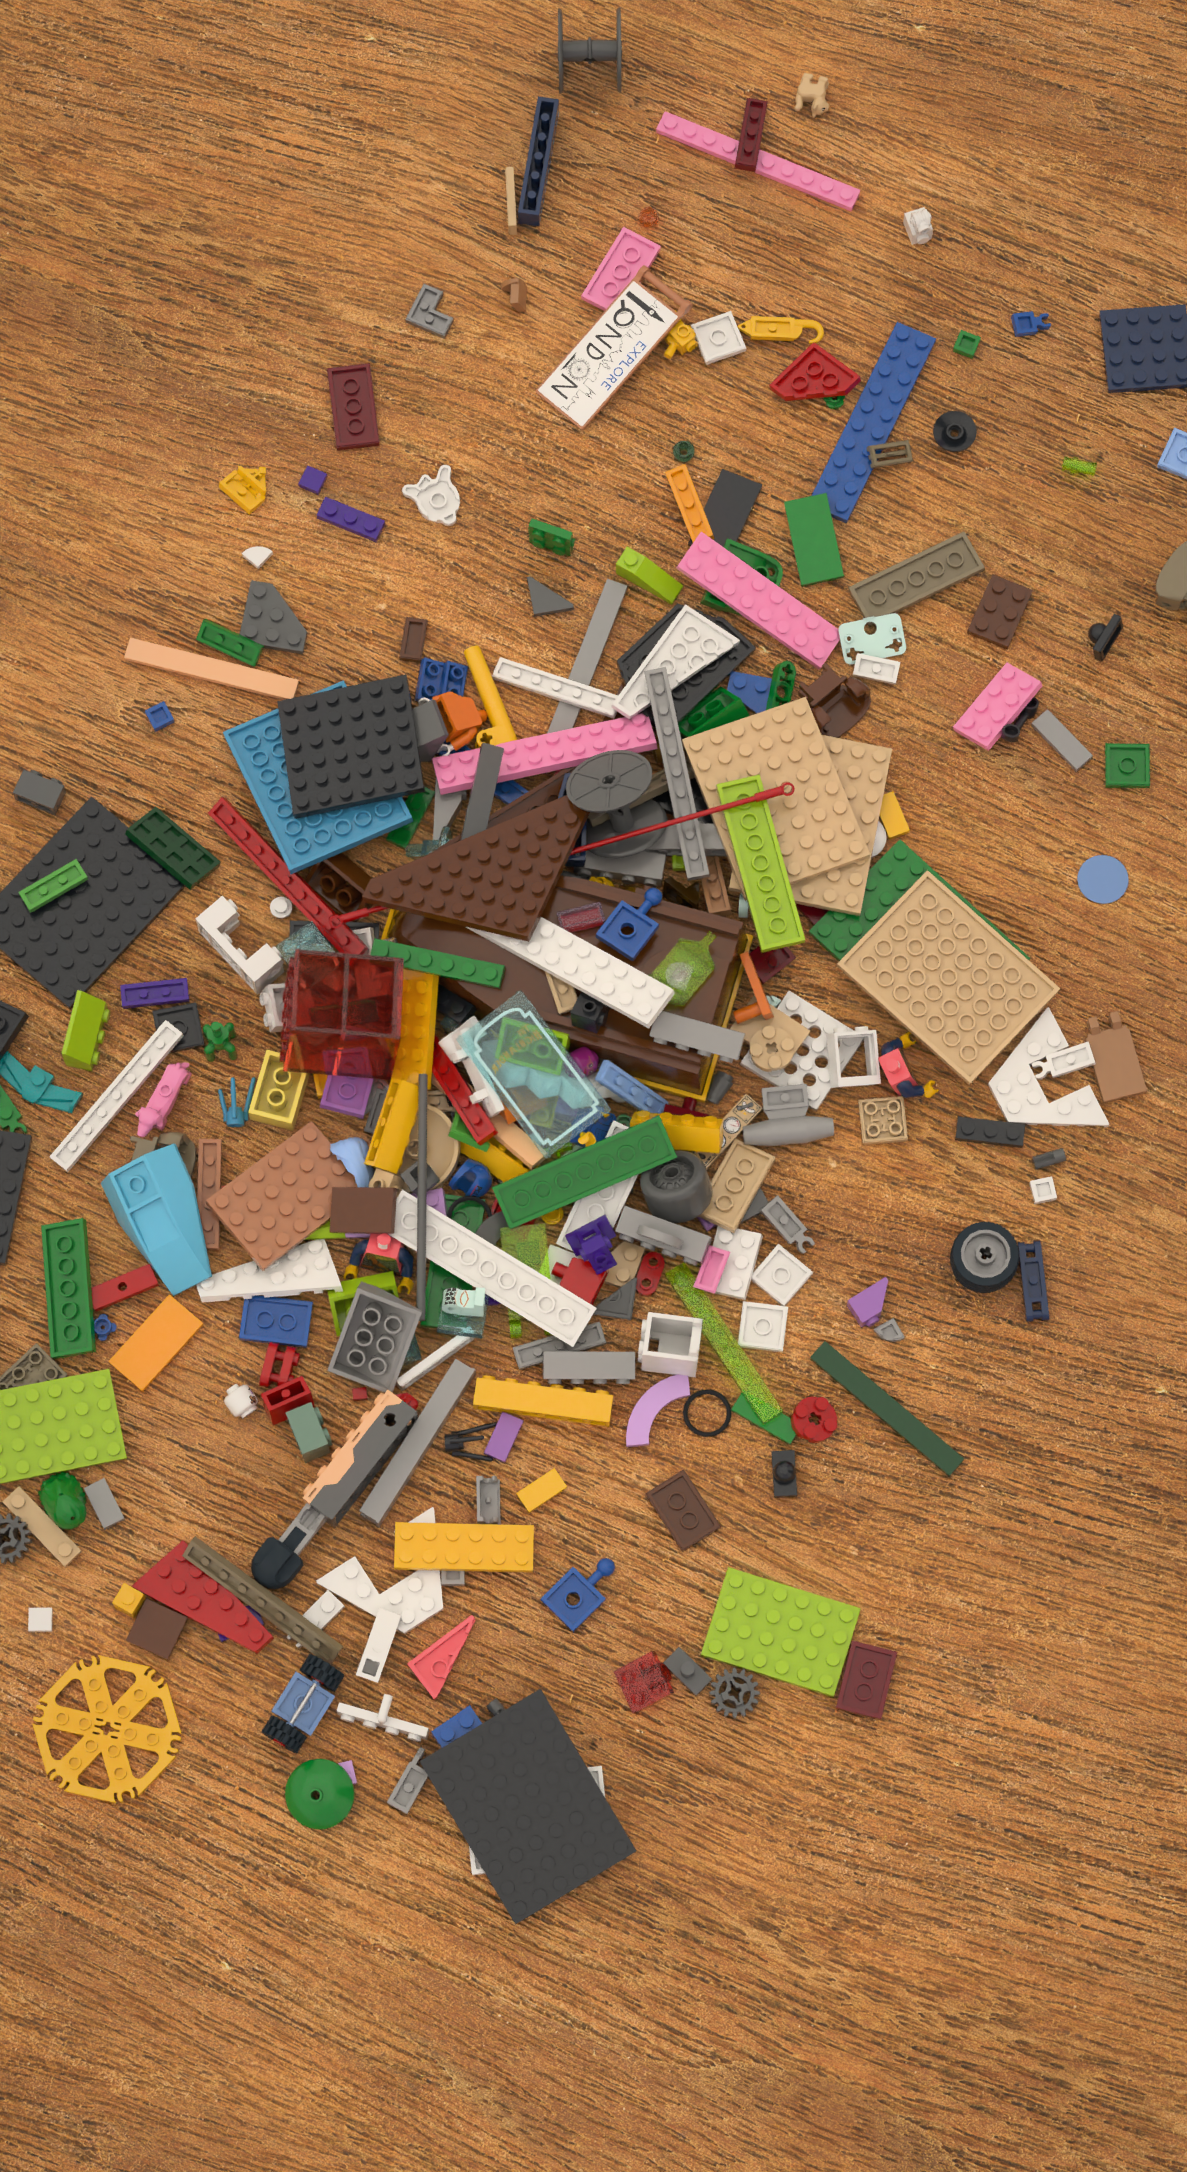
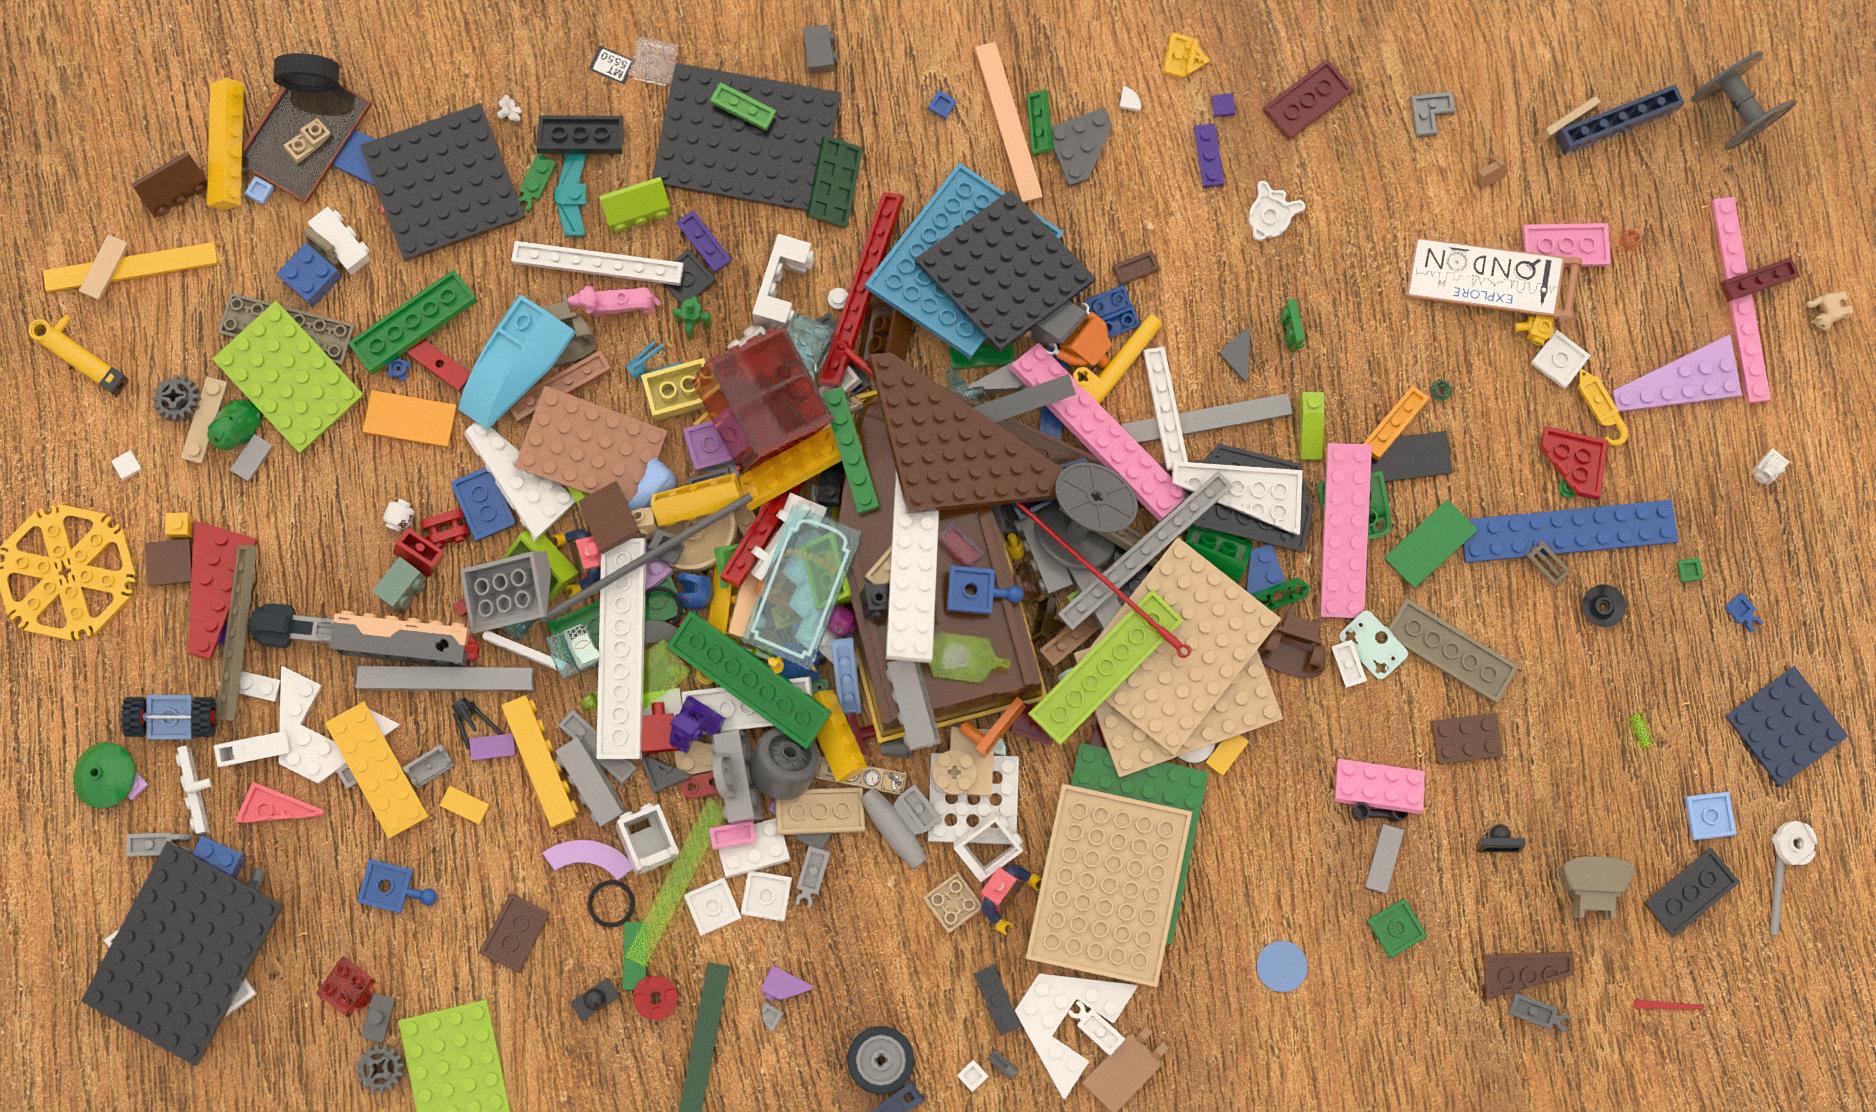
camera: 50 degrees right, 5 degrees up
none -> lavender wing [1611,334,1742,412]

